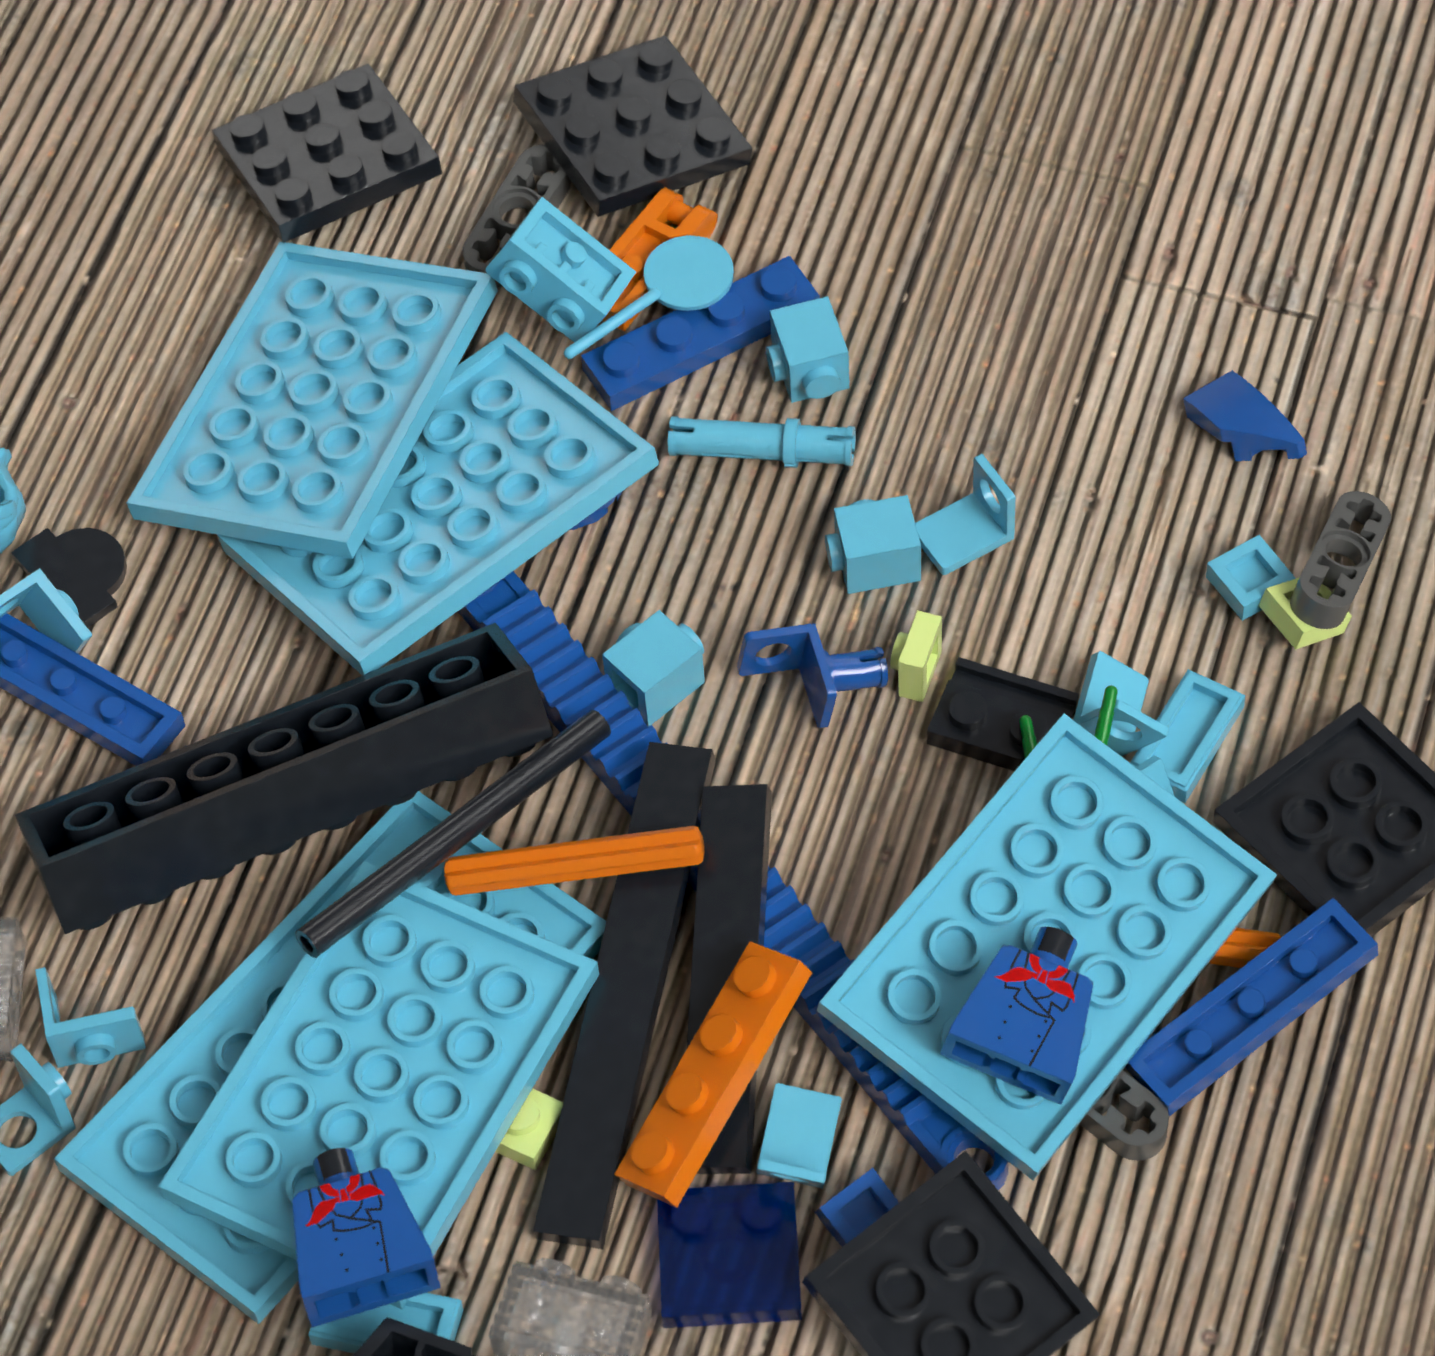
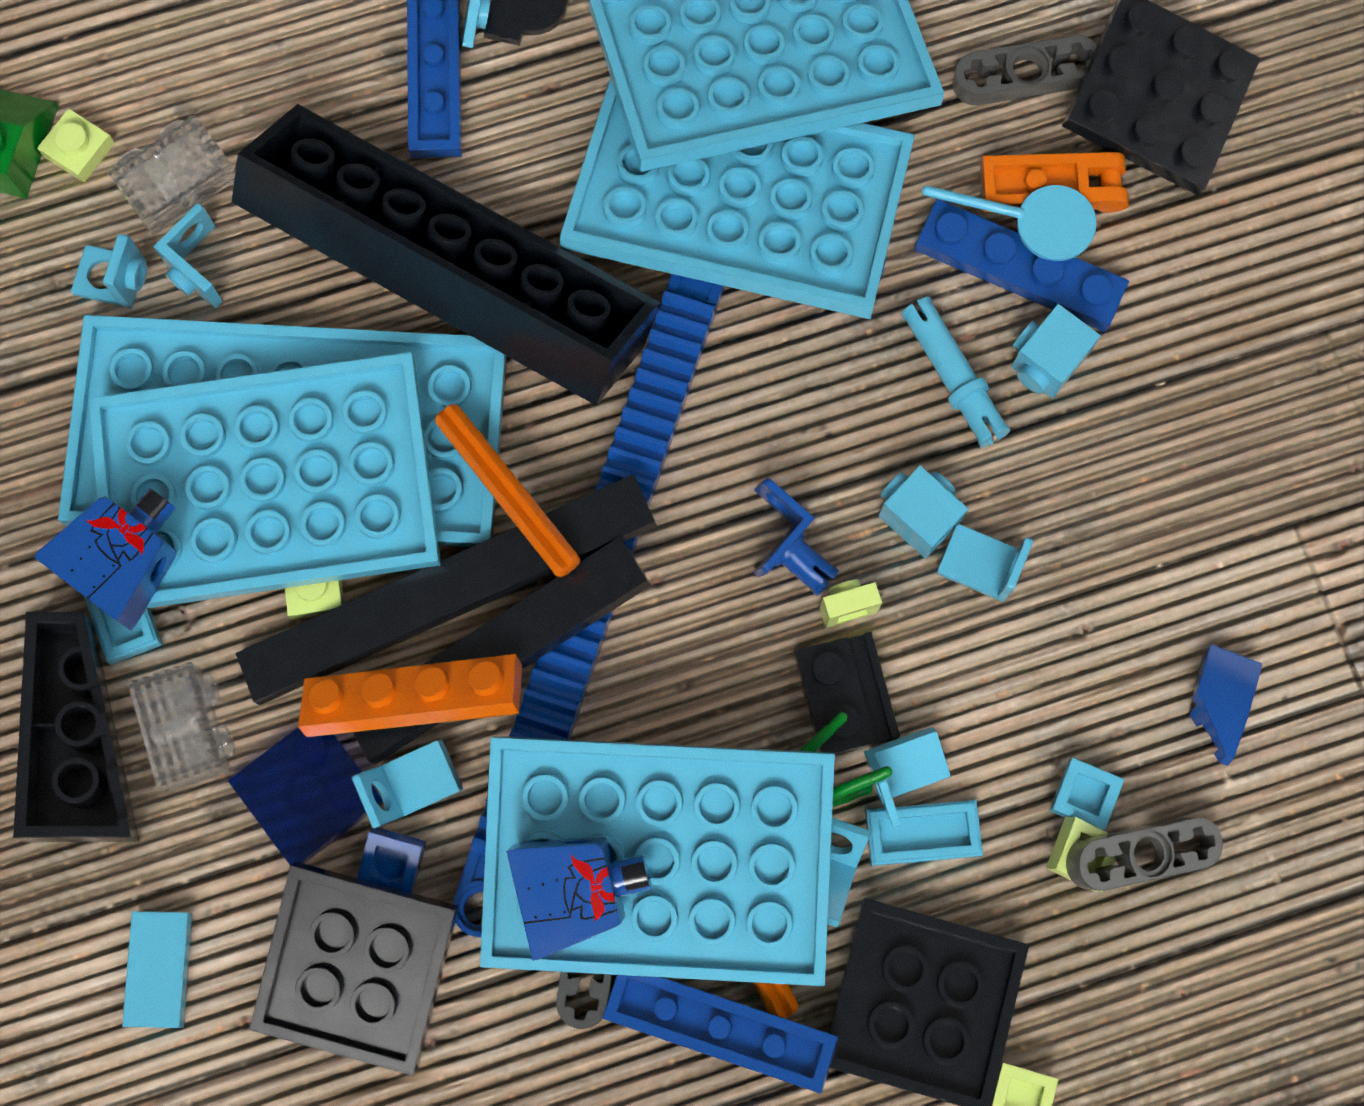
camera: 50 degrees right, 20 degrees up
black piece [295,710,611,958] -> none
medium azure bracket [486,197,636,342] -> none
medium azure brick [602,610,705,727] -> none

